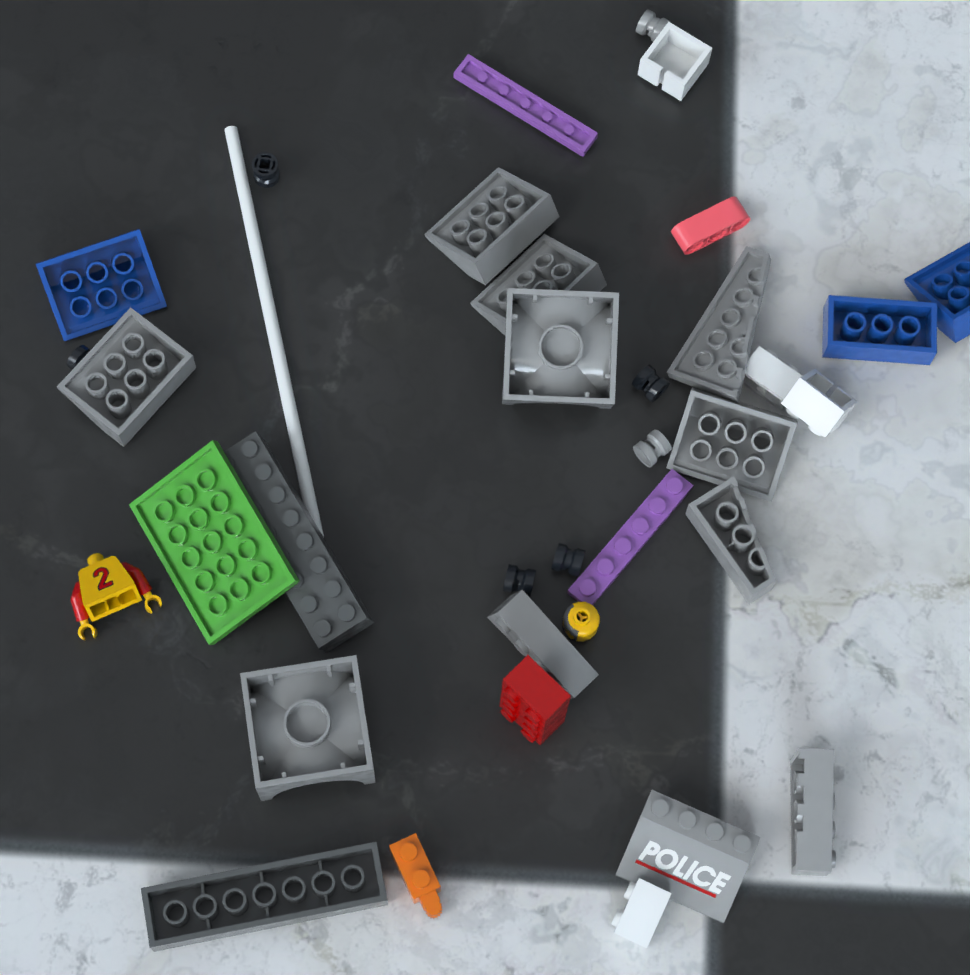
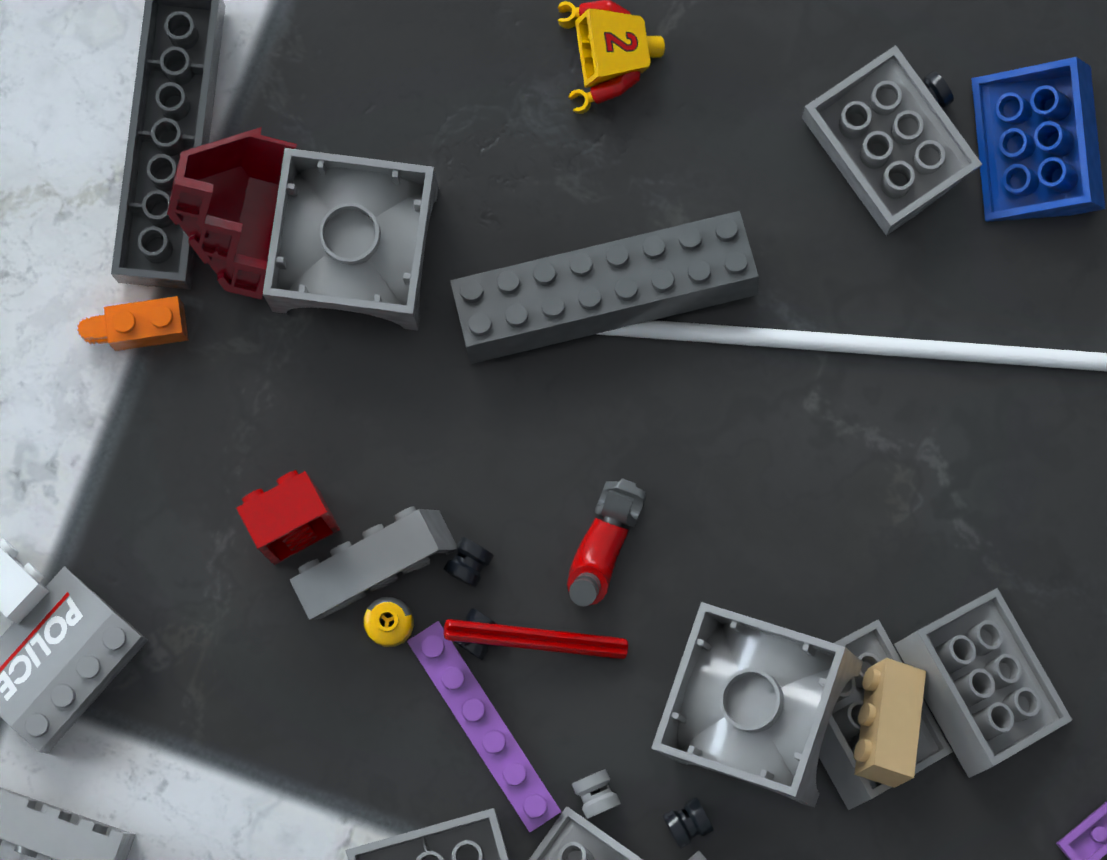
camera: 115 degrees right, 10 degrees up
bright green plate [129,440,300,645] -> none
none -> dark red panel [167,127,297,300]
none -> red axle [443,619,628,659]
none -> piece [567,478,646,606]
none -> tan brick [854,658,926,788]

